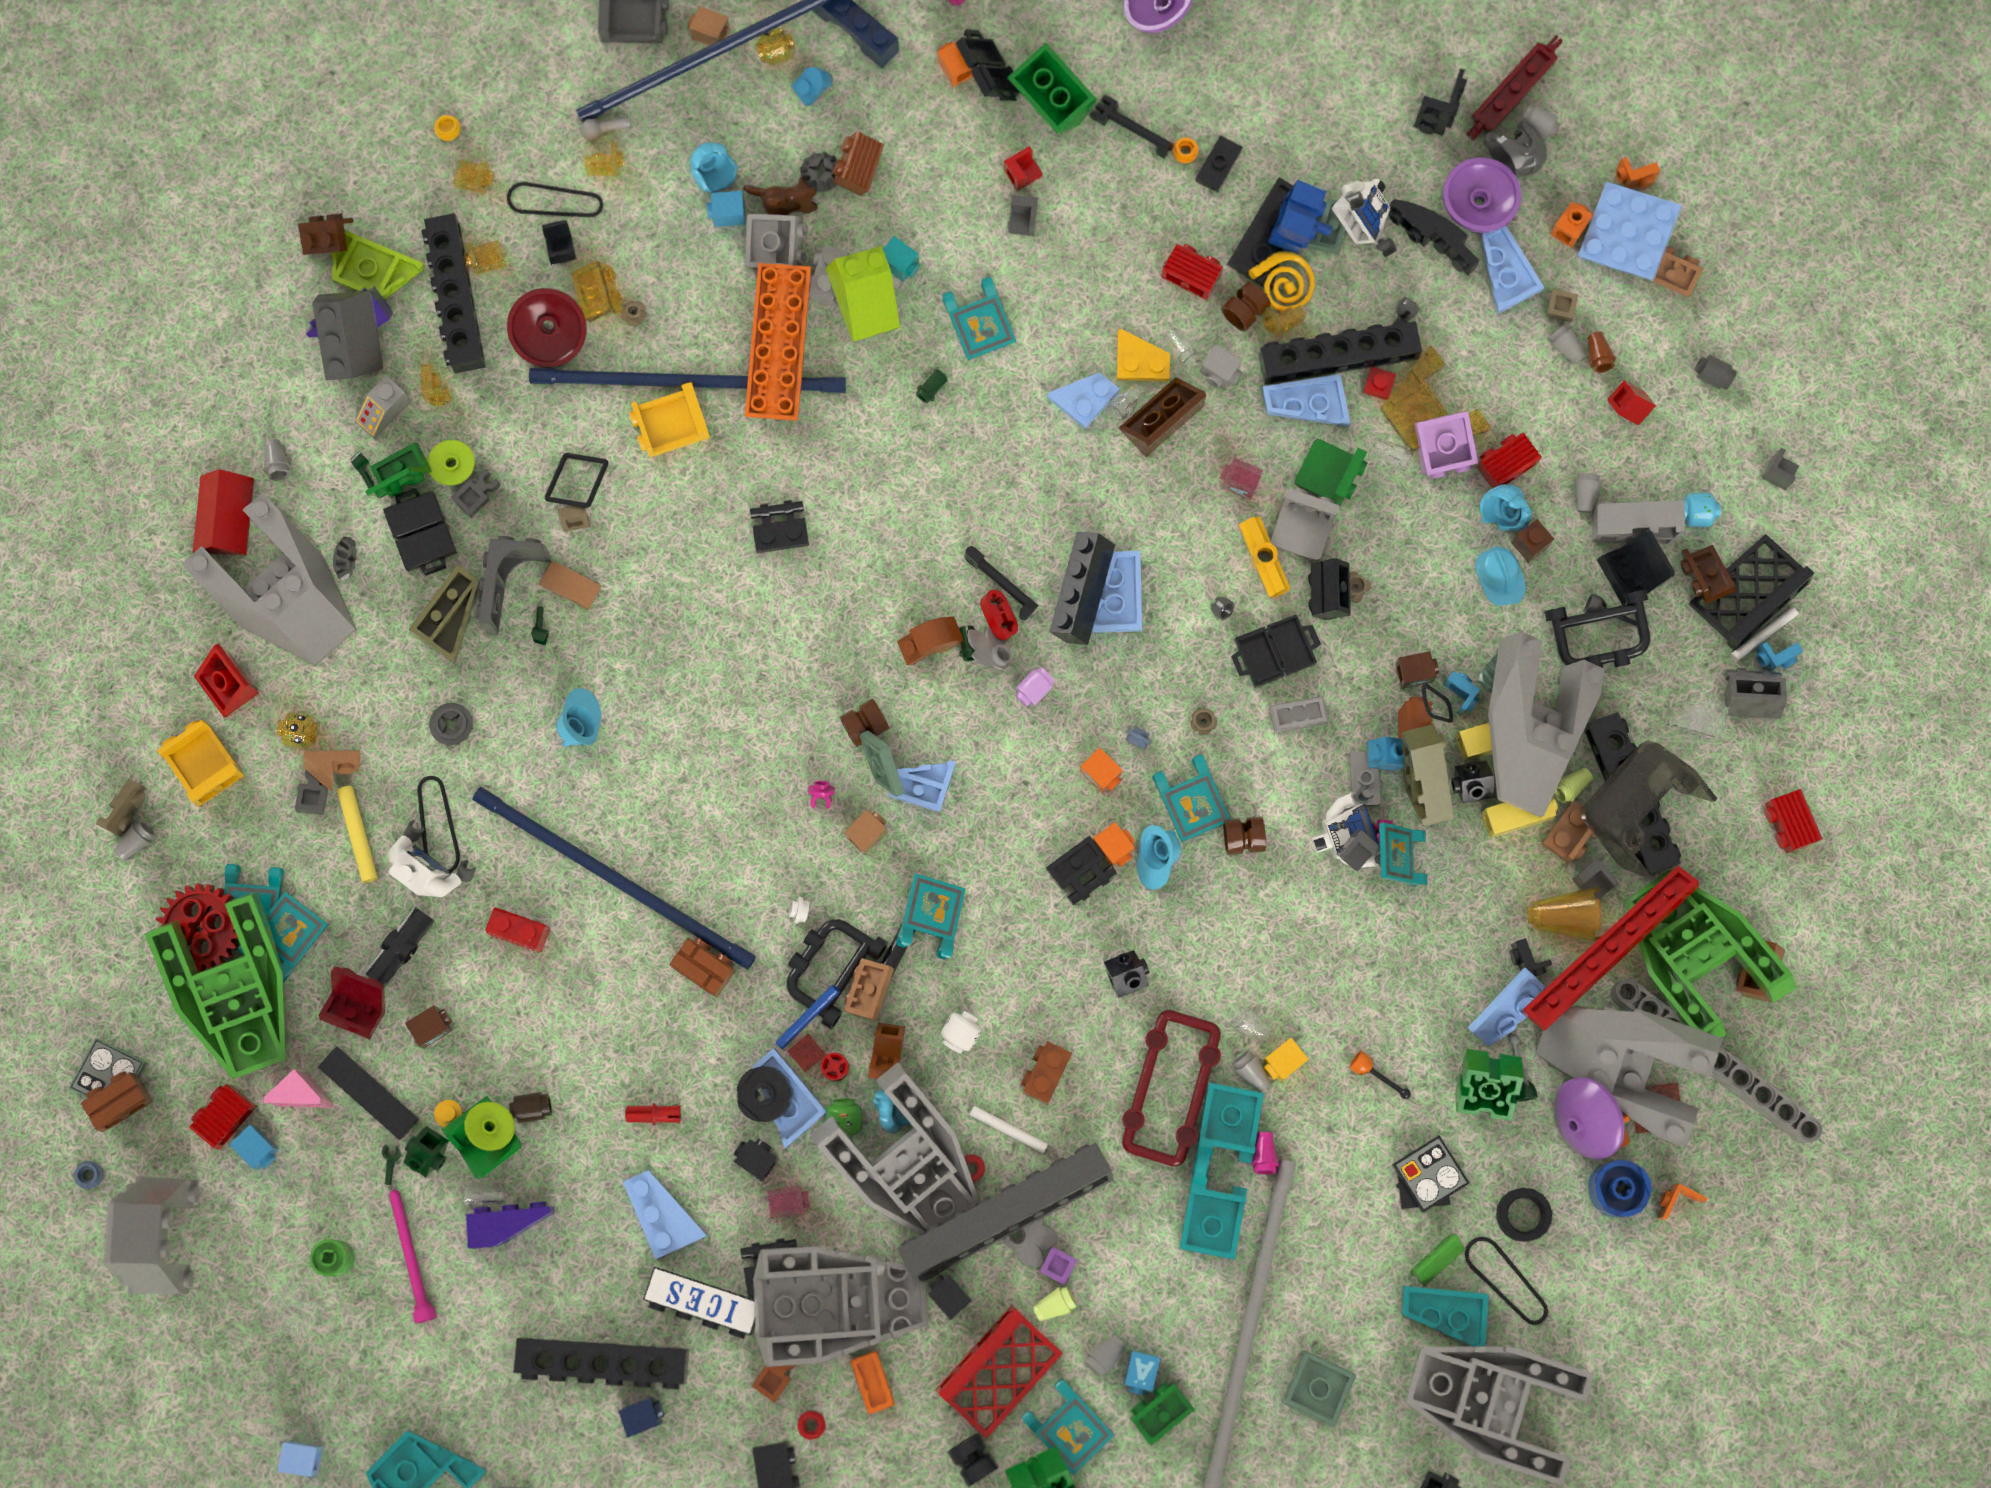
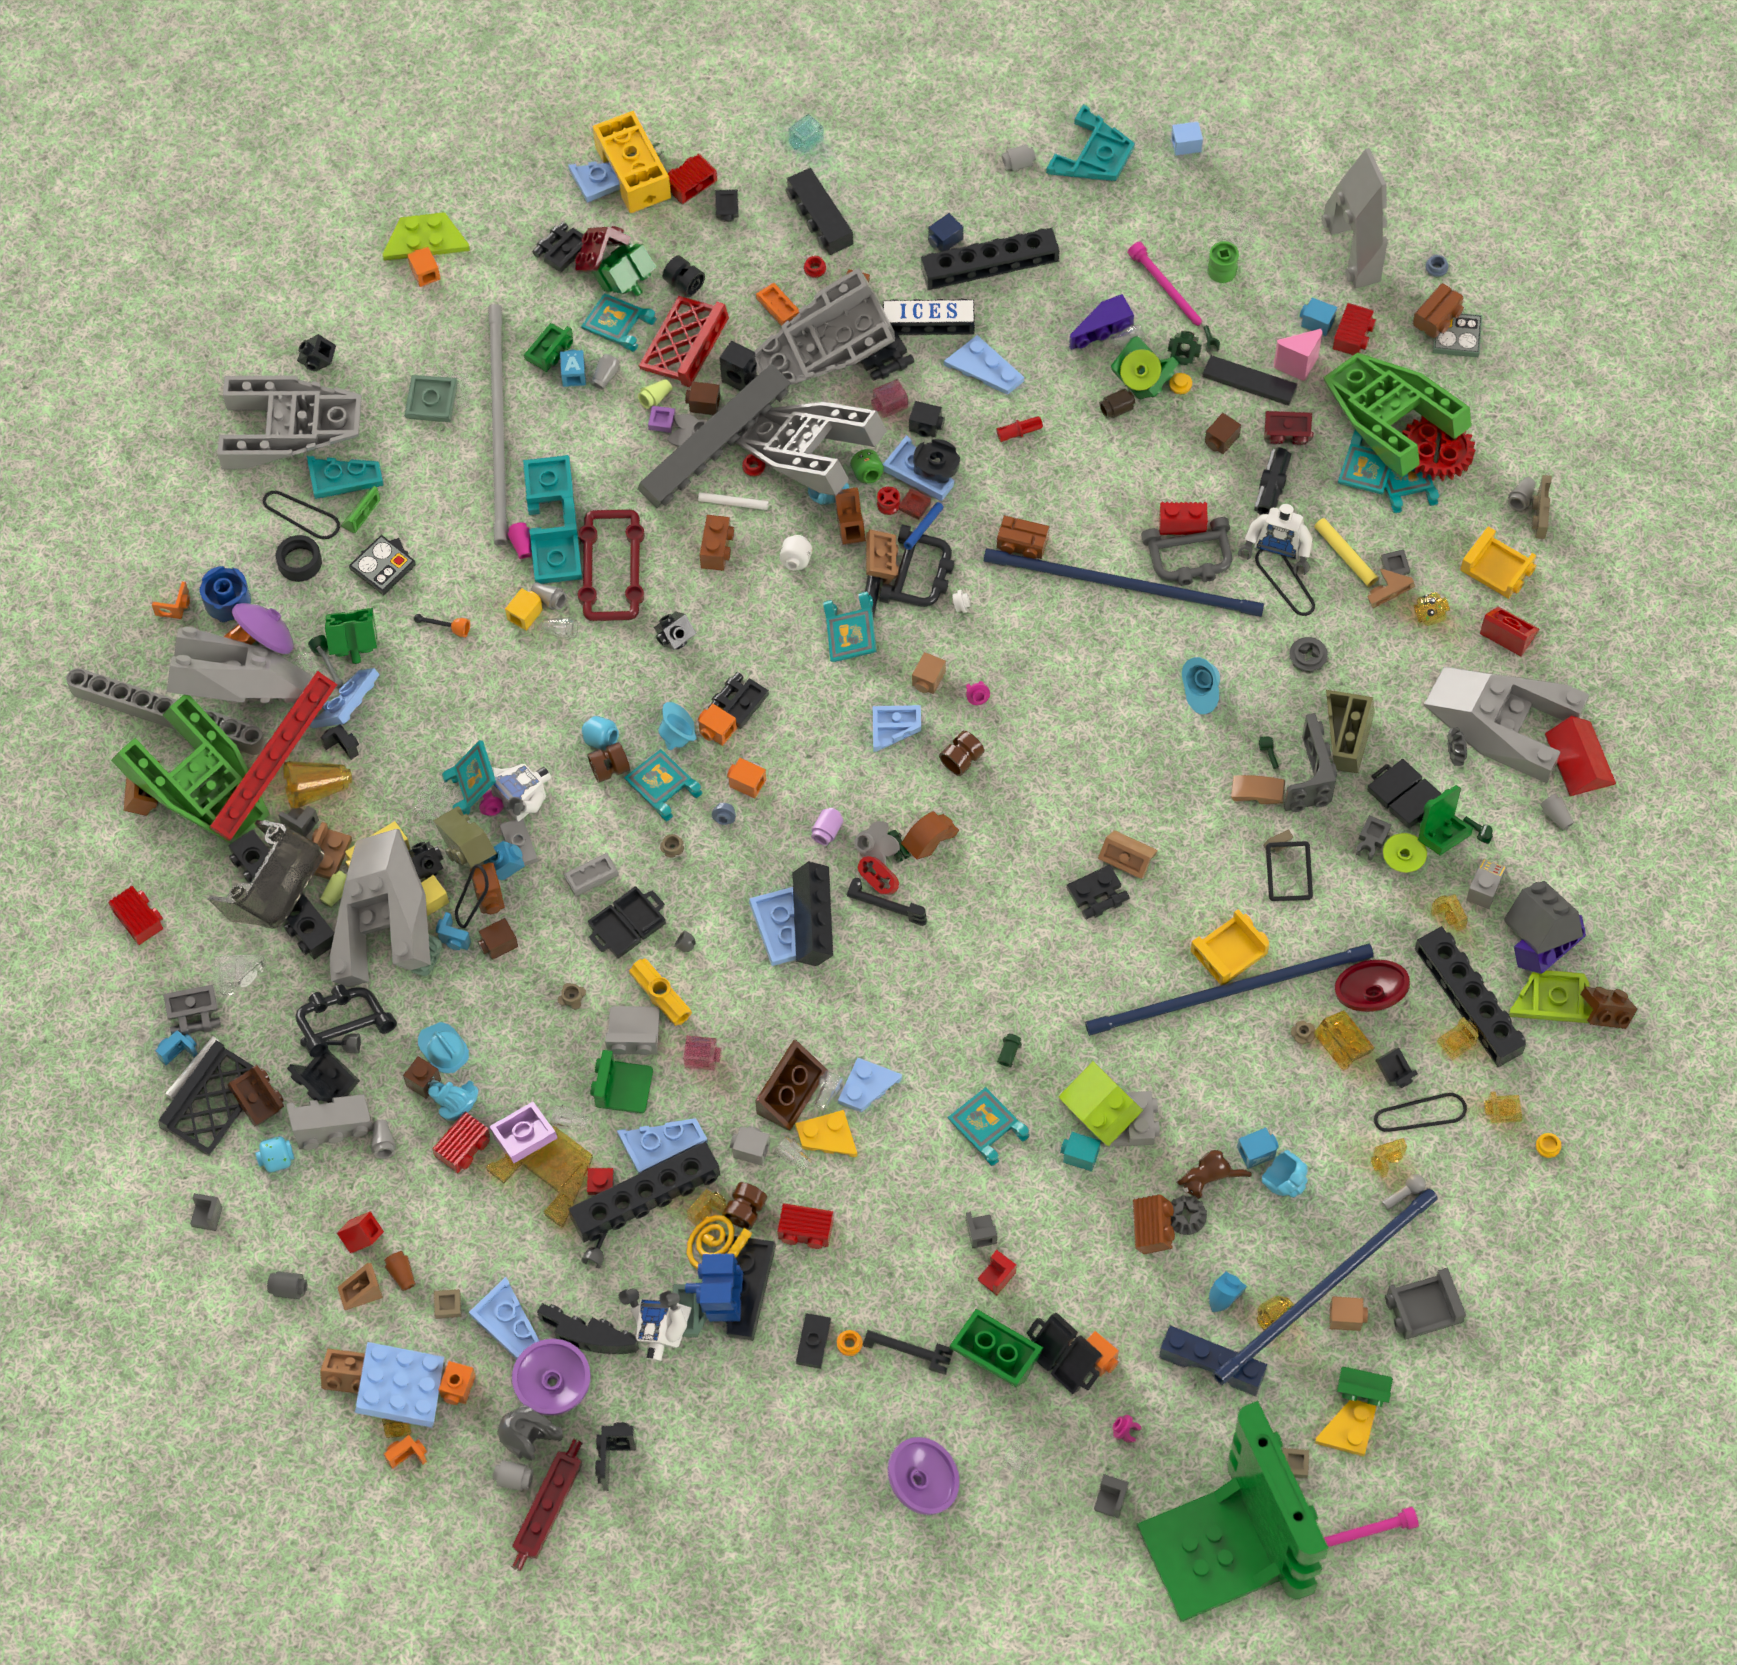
camera: 165 degrees right, 15 degrees down
light grey plate [745,214,808,268] -> none
orange plate [745,263,811,421] -> none
sand green tile [859,730,905,797] -> none
black brick [1308,558,1351,620] -> none
dark grey panel [1336,829,1380,871] -> none
light grey cone [1548,324,1586,364] -> none
none -> medium nougat slope [337,1263,383,1310]
none -> medium azure head [582,716,619,750]
none -> reddish brown brick [685,381,721,415]
none -> medium nougat panel [1098,830,1158,879]
none -> dark grey bar [1141,517,1232,586]

